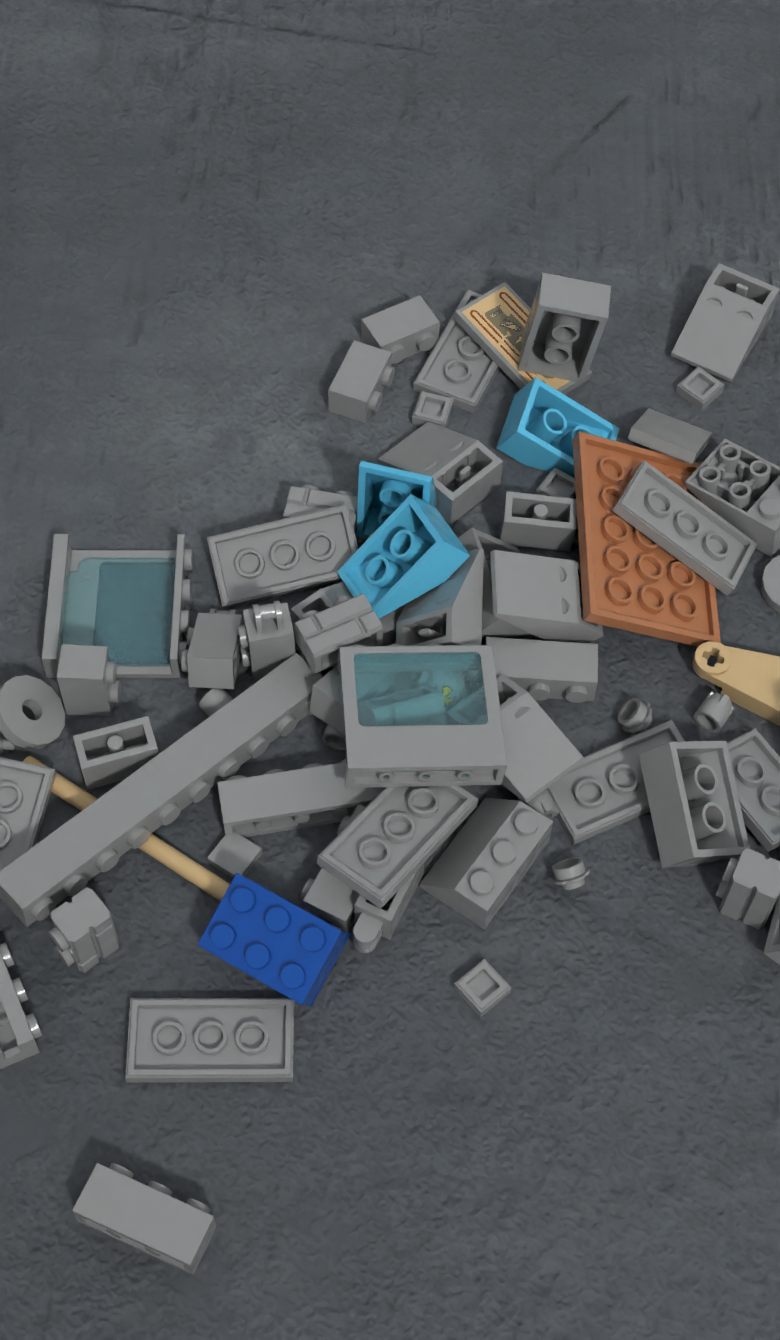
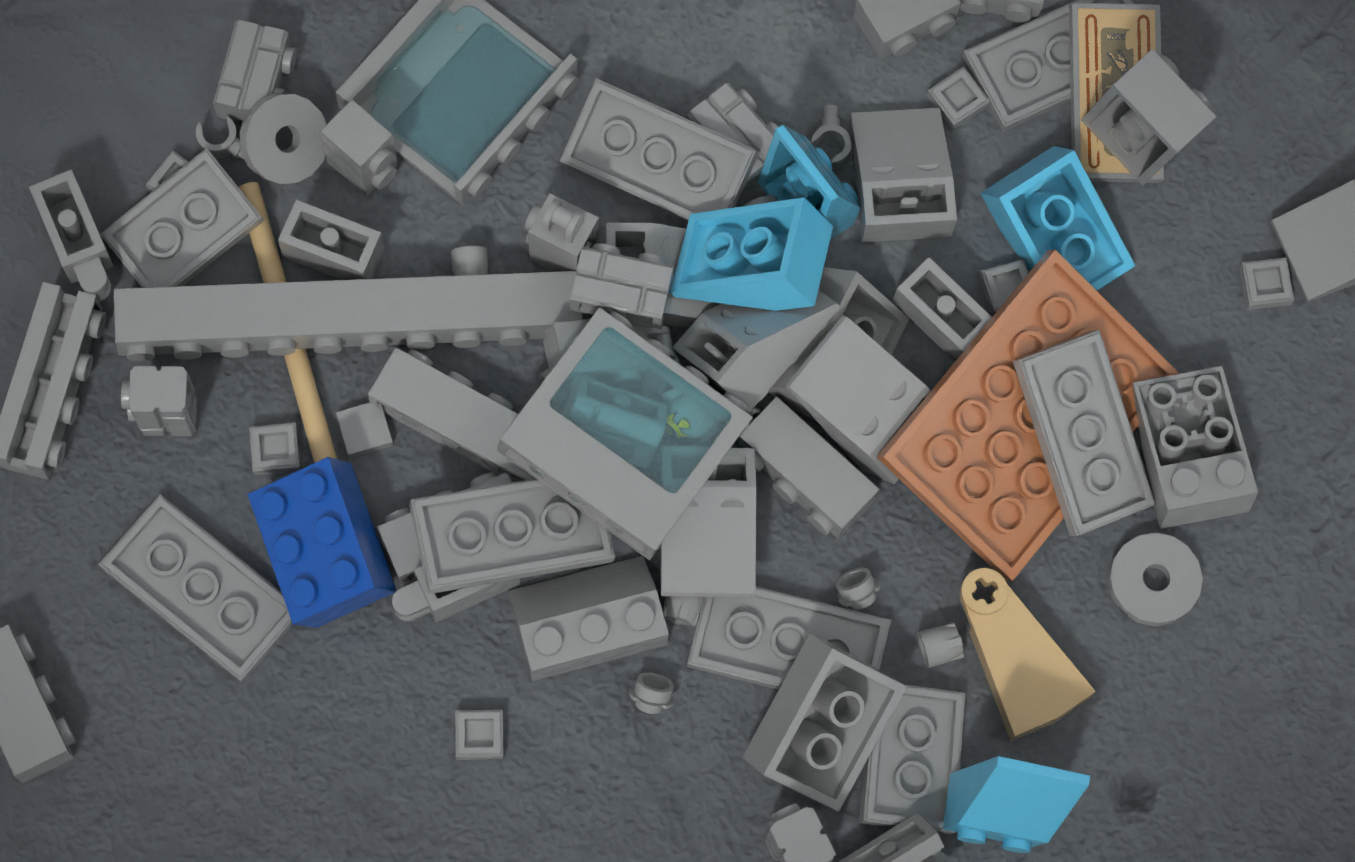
camera: 35 degrees right, 15 degrees up
light grey brick [181,608,243,689] -> none
light grey tile [628,408,712,464] -> none
none -> light grey tile [249,422,300,475]

